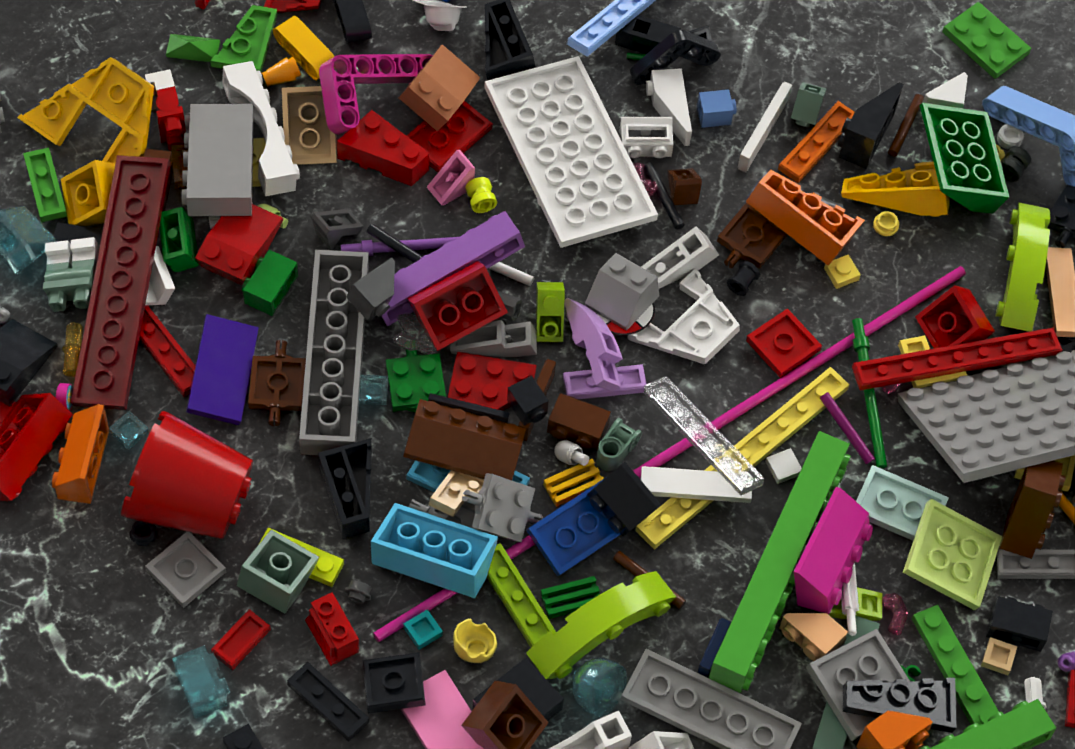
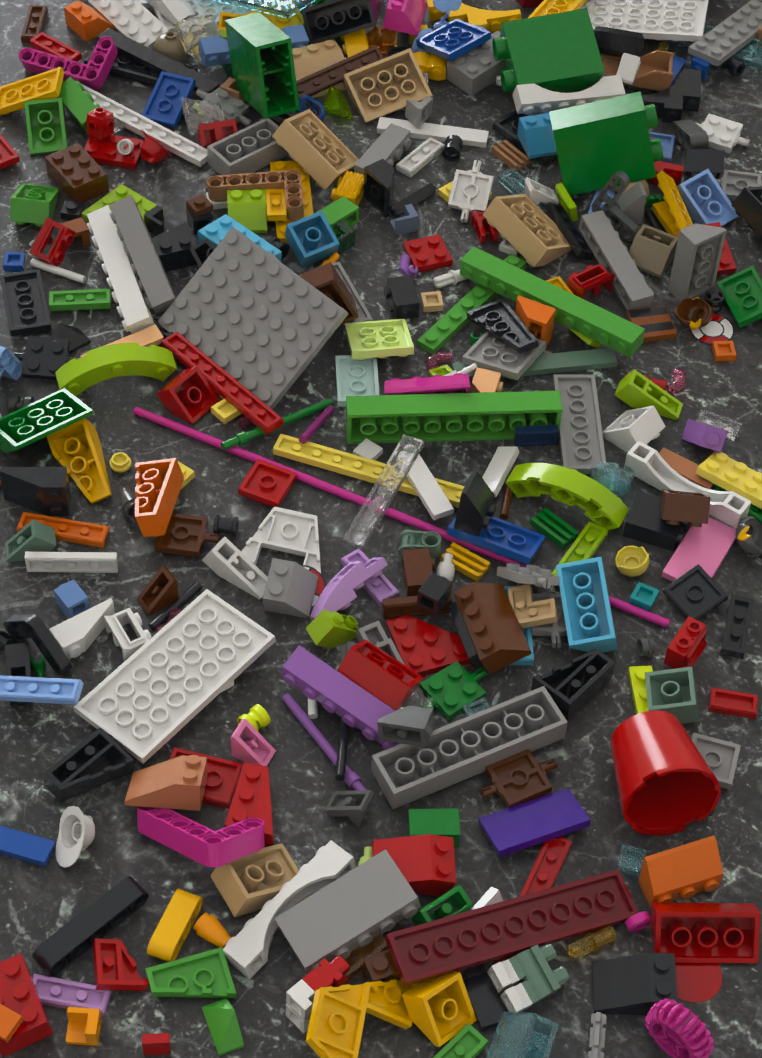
camera: 115 degrees left, 10 degrees down
none -> white tile [482,447,519,497]

